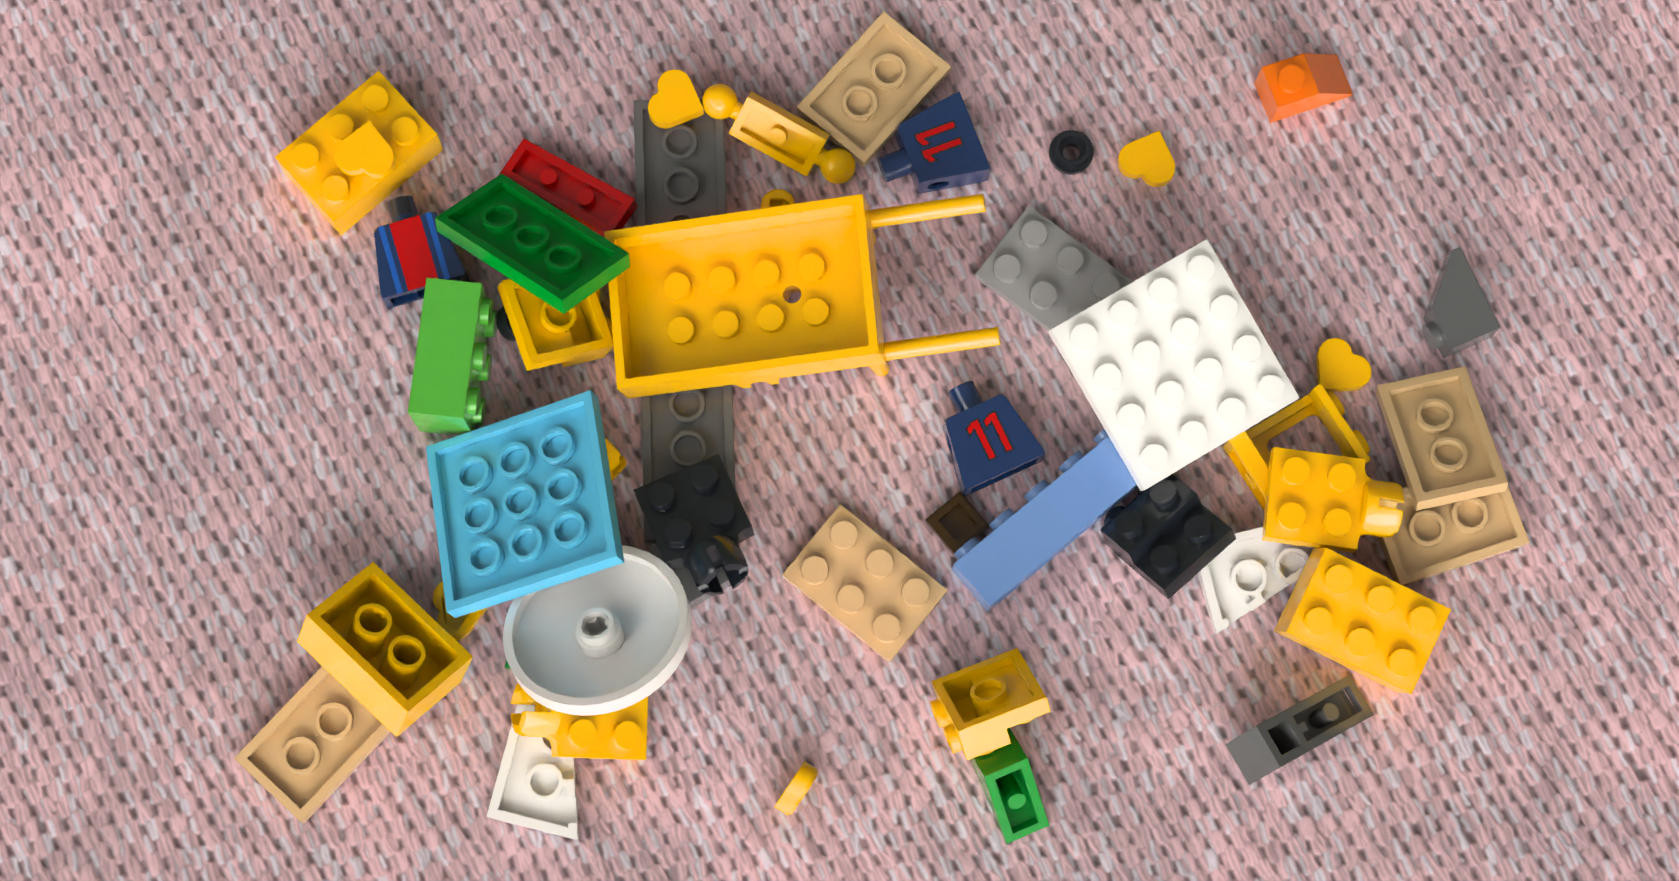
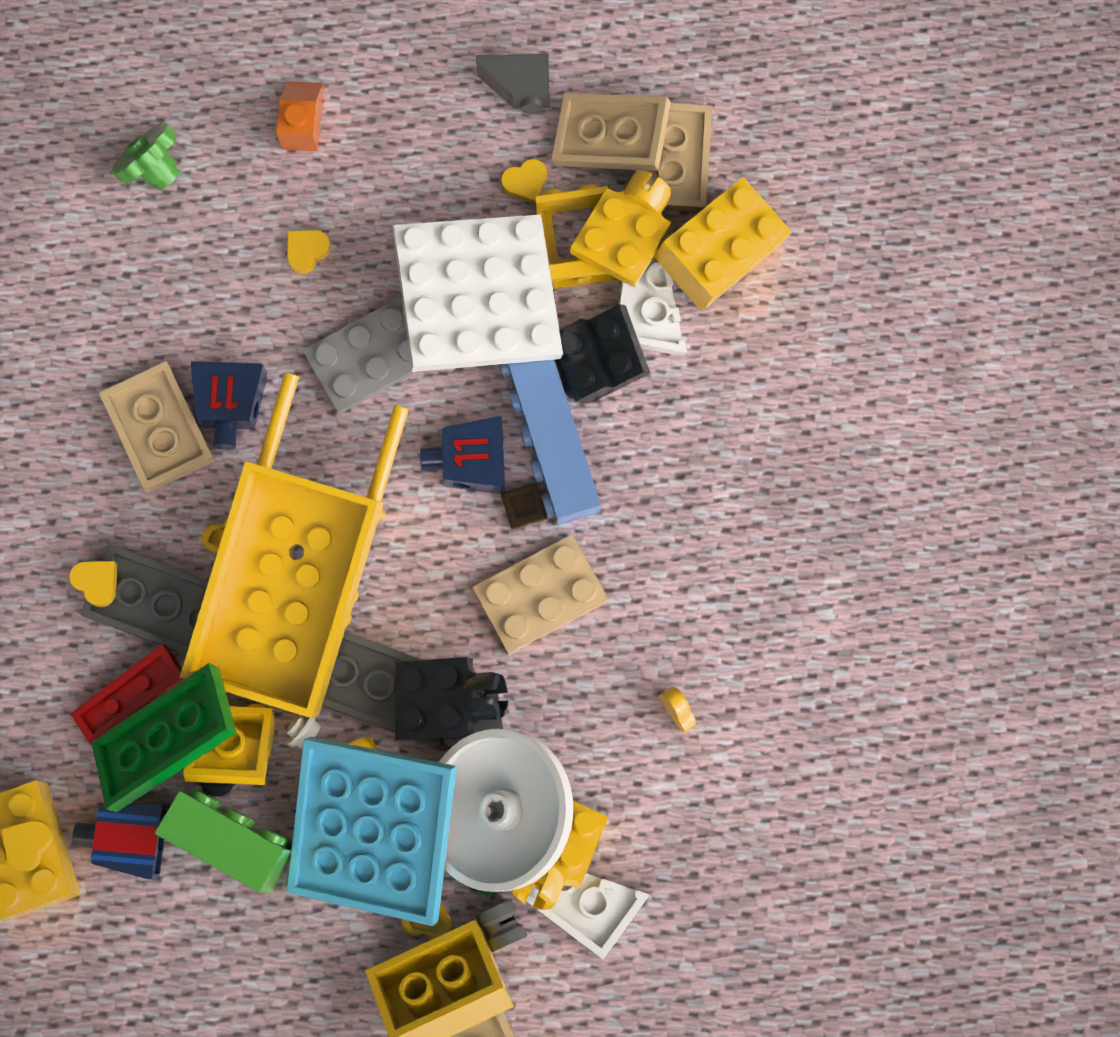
camera: 65 degrees left, 0 degrees up
yellow plate [702,83,856,184] -> none
yellow plate [930,648,1051,760] -> none
green slope [971,728,1049,844] -> none
black plate [1049,130,1094,175] -> none
dark grey slope [1225,675,1374,785] -> none
none -> white plate [286,715,321,750]
none -> dark grey wheel [476,899,527,952]

